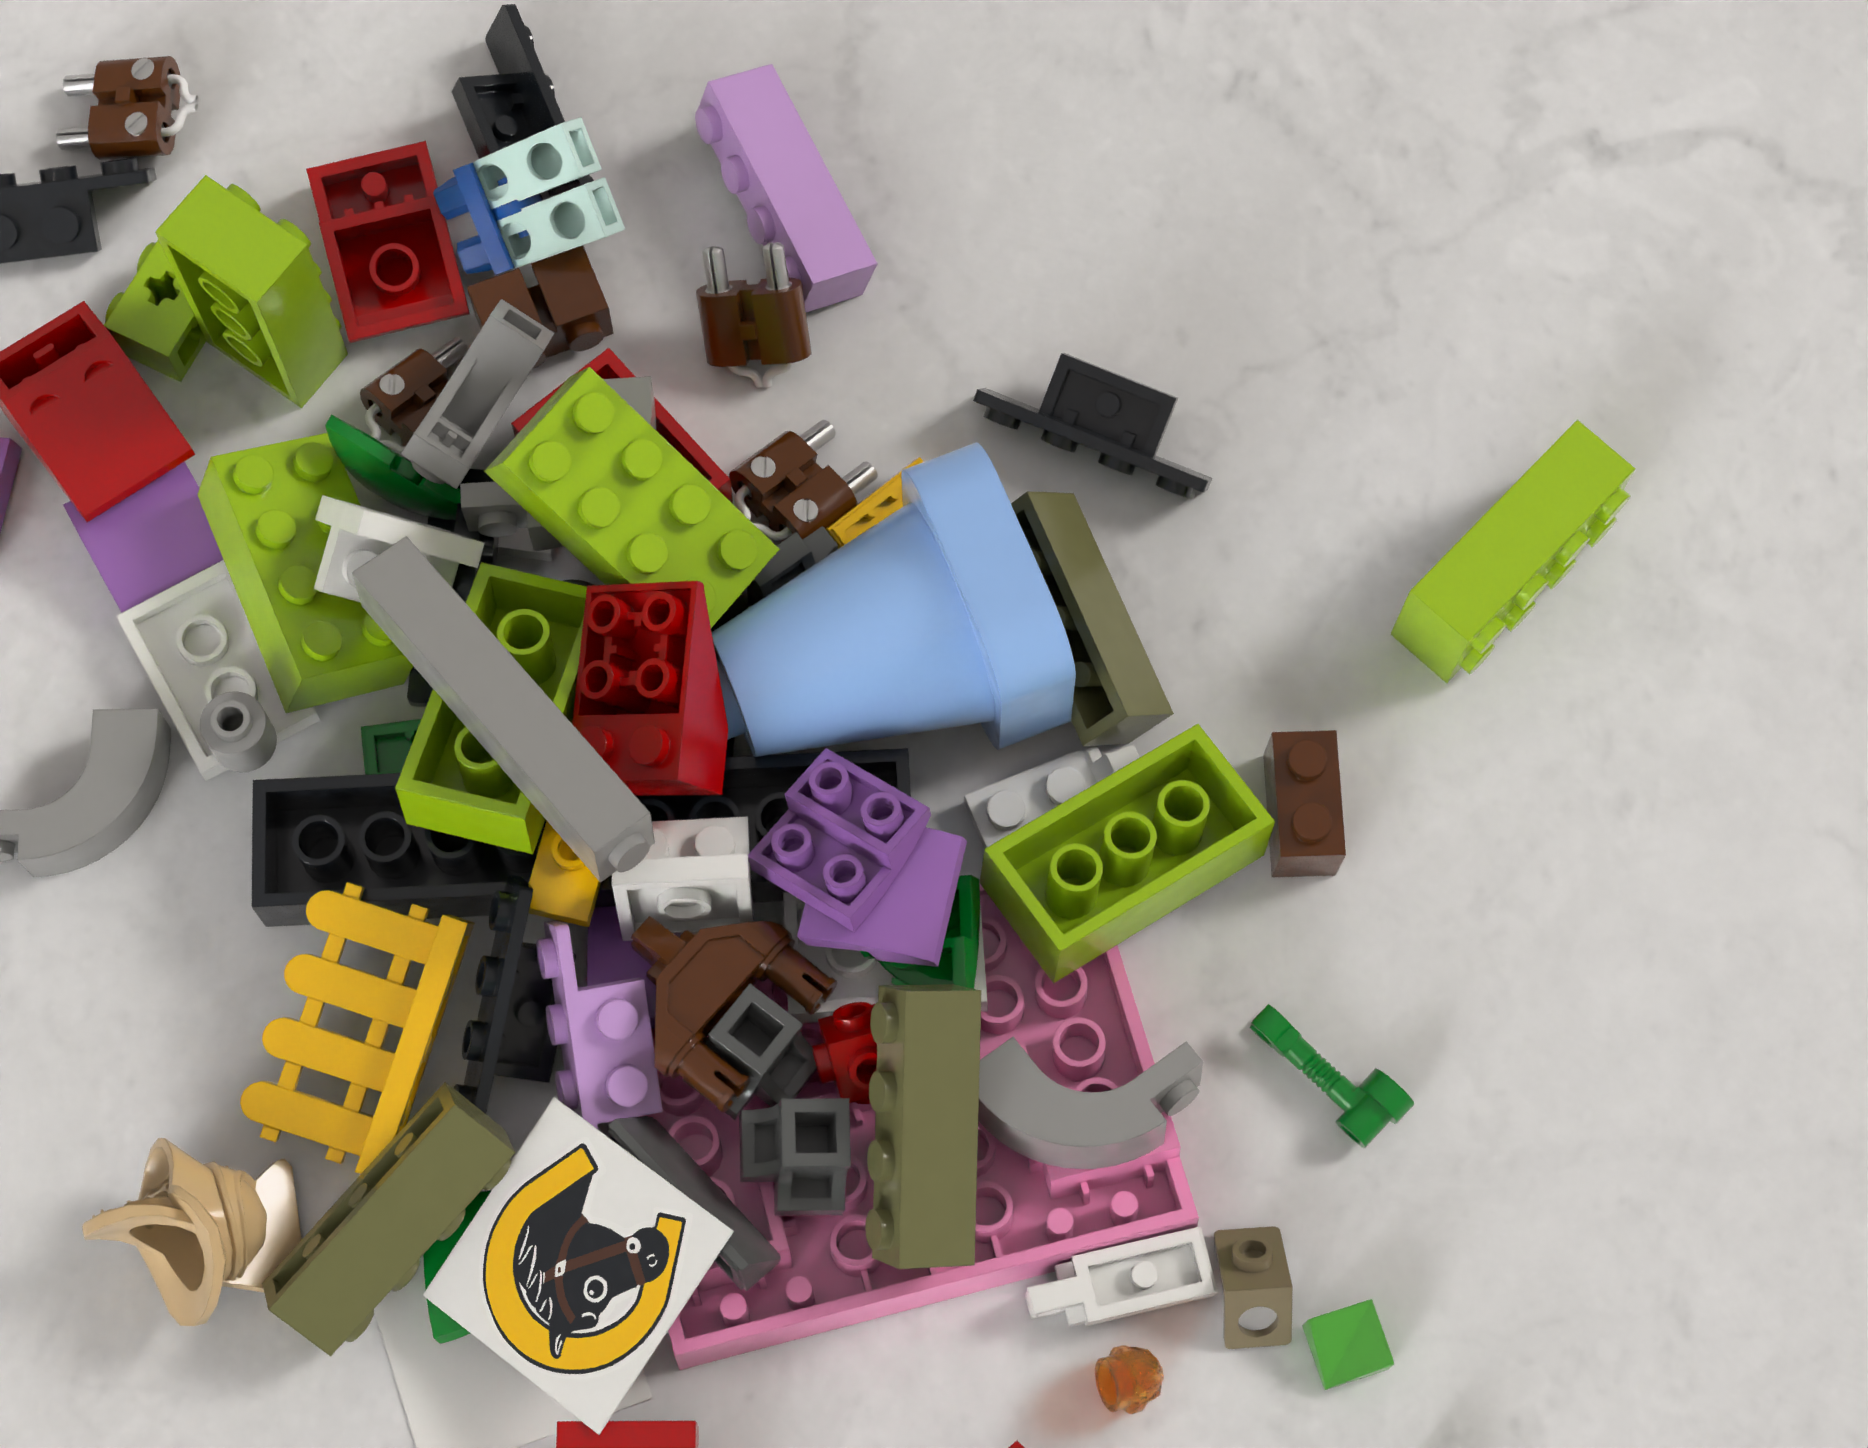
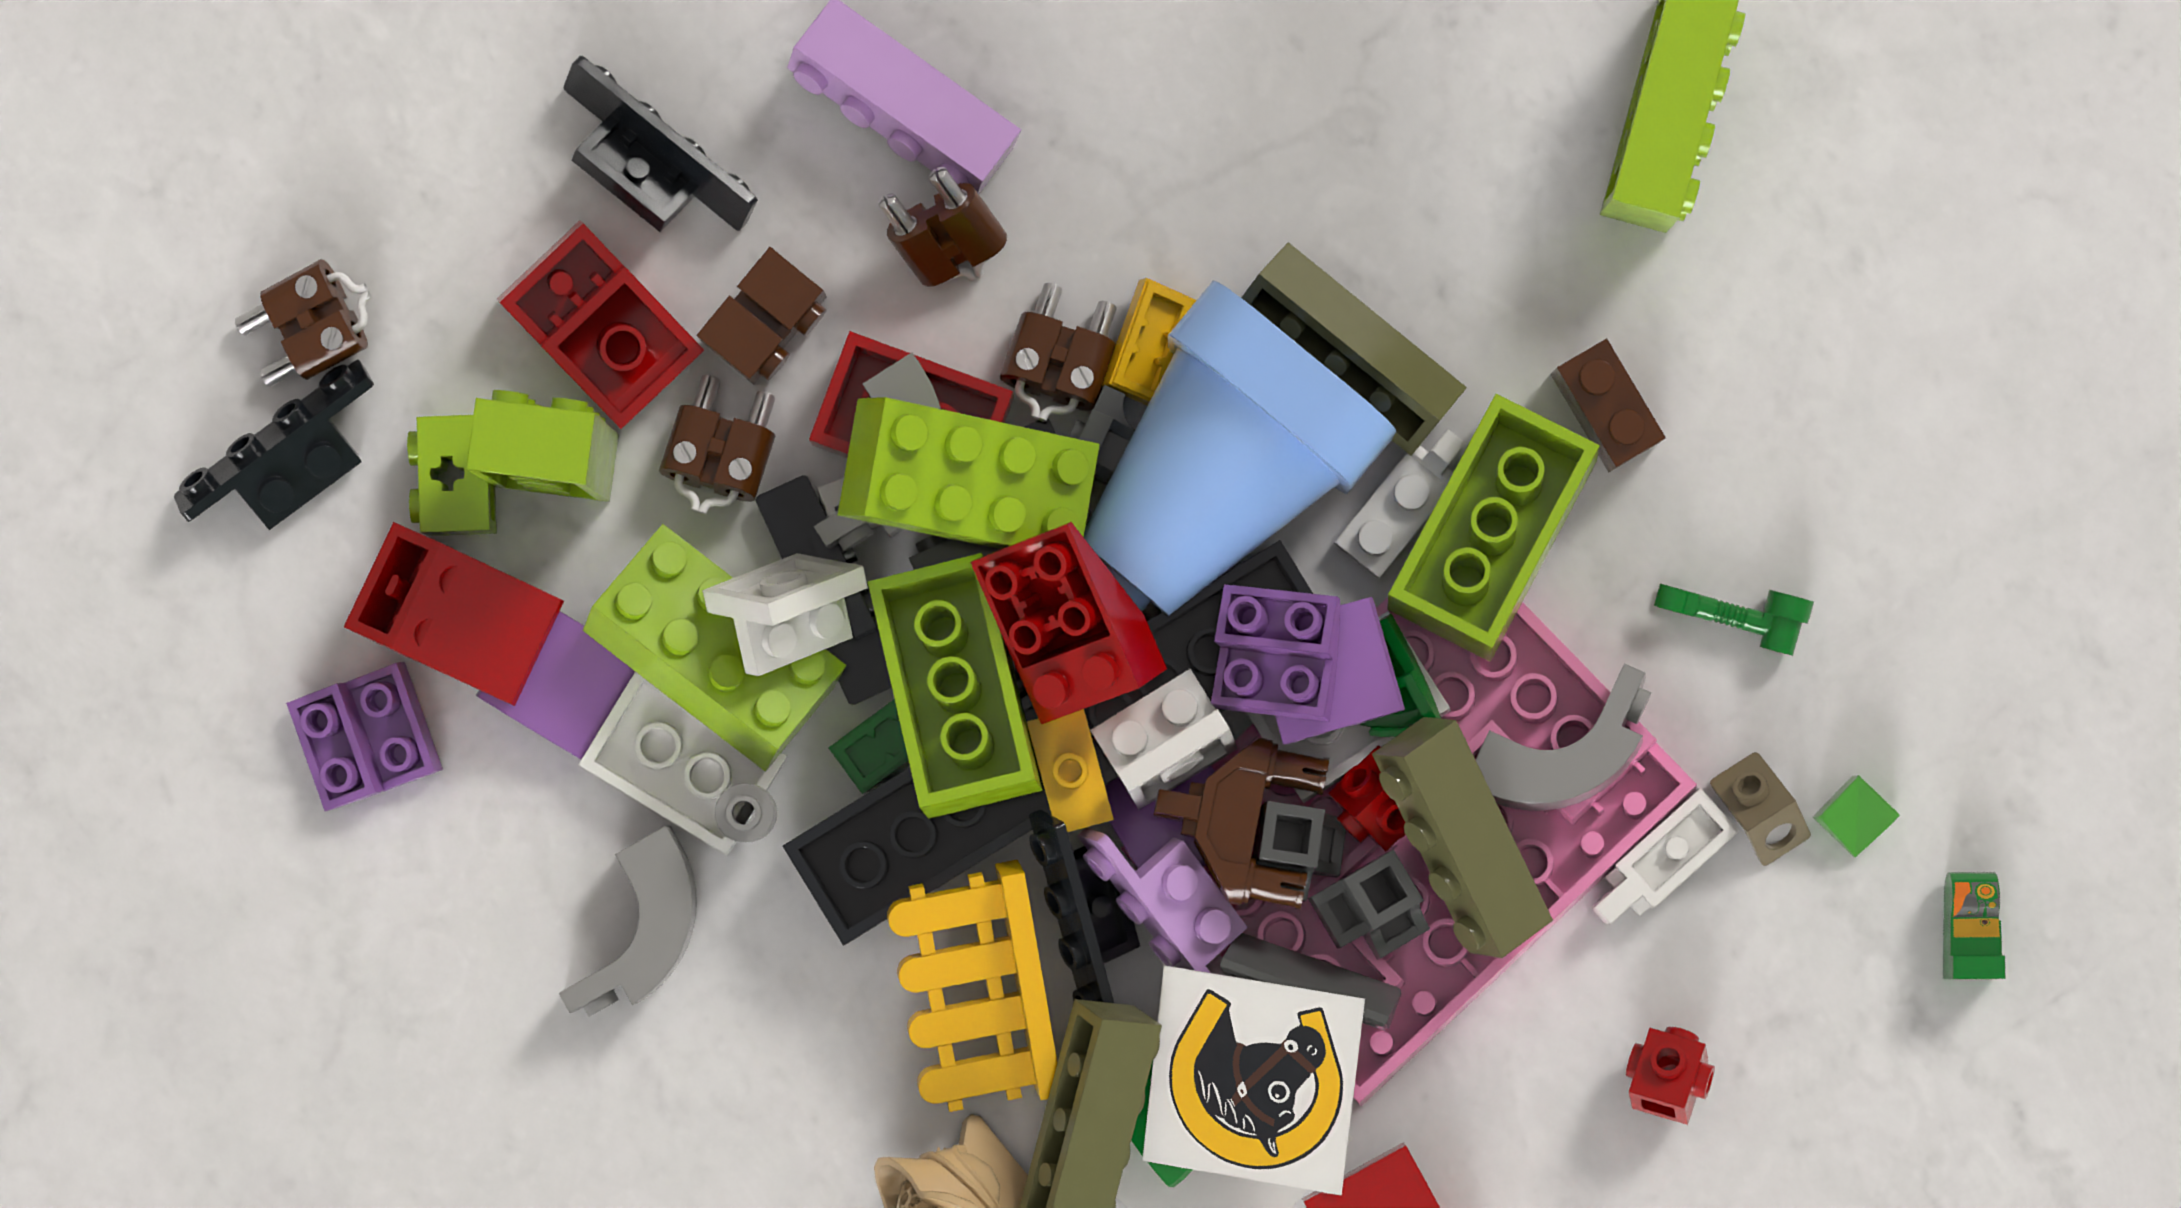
camera: 25 degrees left, 15 degrees up
green brick [325,415,461,520] -> none
light grey brick [352,536,655,882] -> none
light grey arch [401,299,554,489] -> none
light aqua hips [433,117,625,275] -> none
black bracket [973,353,1212,498] -> none
clear orange plate [1095,1345,1164,1414] -> none

